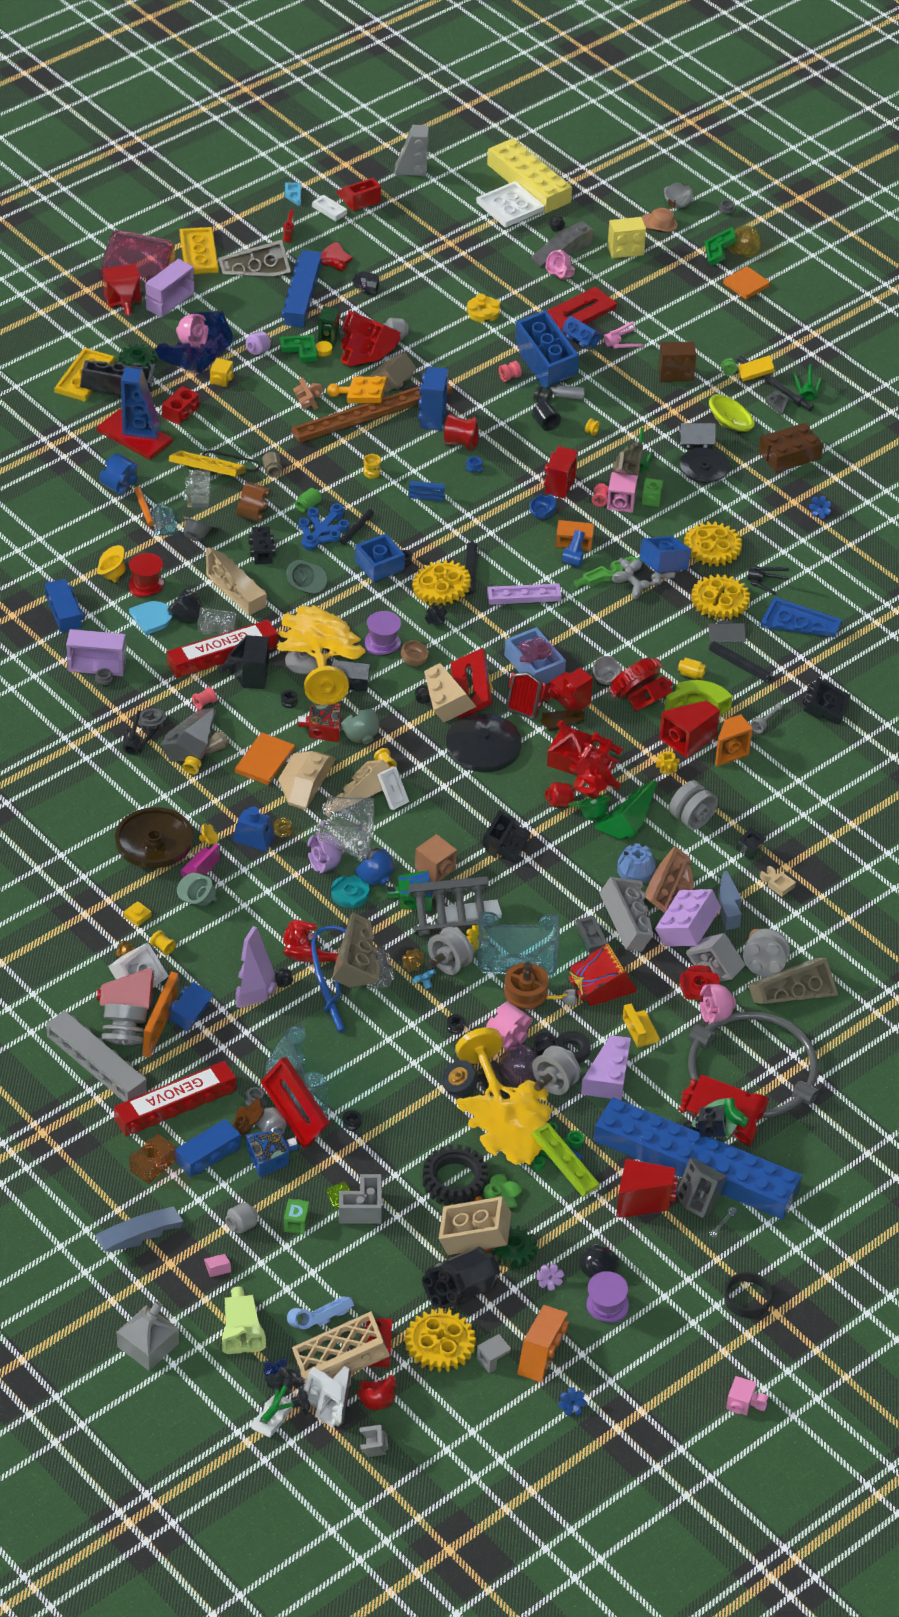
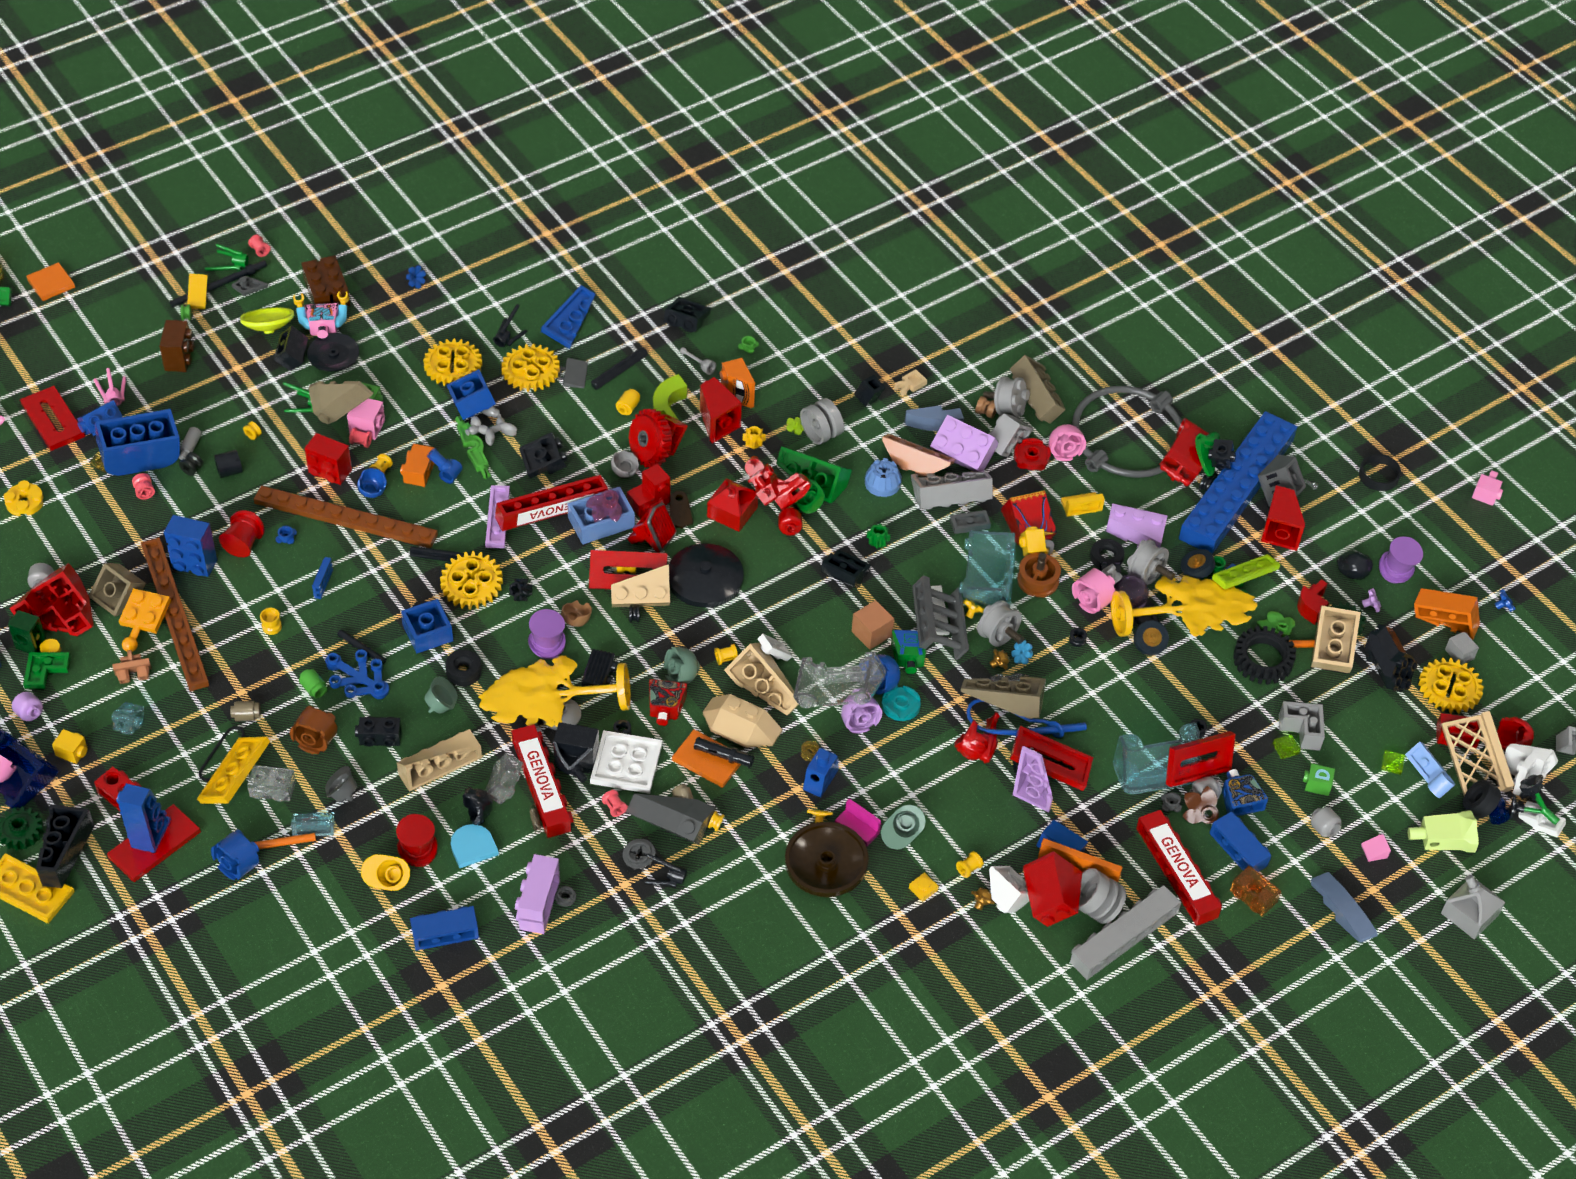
camera: 85 degrees left, 5 degrees up
none -> clear light blue brick [112,702,144,735]
none -> coral bush [248,235,271,257]
none -> dark orange plate [254,486,438,548]
none -> torso [293,291,349,339]
none -> yellow bush [369,454,393,474]
none -> black tyre [445,649,482,686]
none -> red brick [495,475,608,531]
none -> black plate [519,432,568,478]
none -> white plate [590,730,662,794]
none -> black pin [694,737,755,768]
none -> bright green plate [738,336,759,353]
none -> green gear [867,524,890,549]
none -> red piece [1010,726,1093,791]
none -> yellow brick [1019,527,1047,556]
none -> light grey wheel [1101,564,1123,584]
none -> black wheel [1181,549,1215,579]
none -> red brick [1297,579,1329,625]
none -> clear neon green plate [1381,750,1405,775]
none -> black tyre [1463,779,1501,818]

